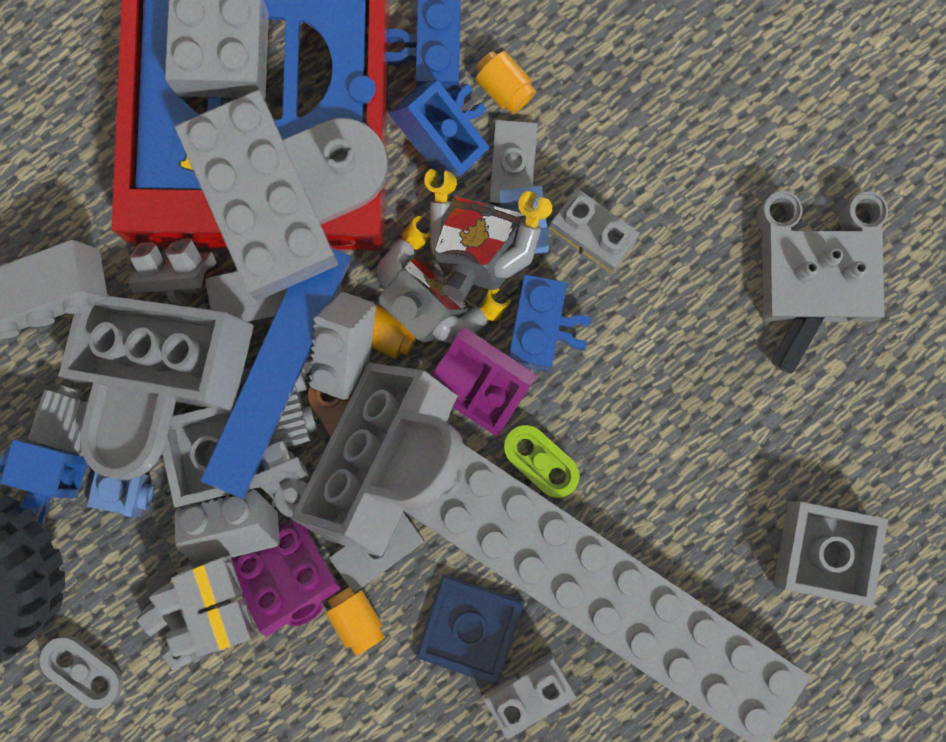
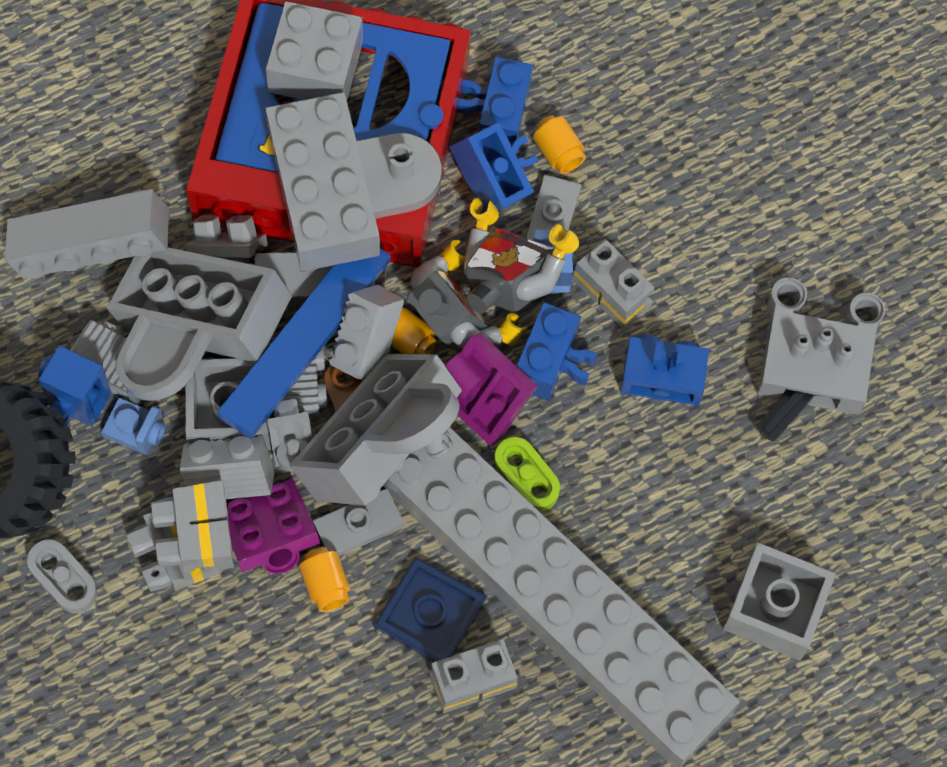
camera: 10 degrees right, 15 degrees down
none -> blue brick [621,335,709,406]

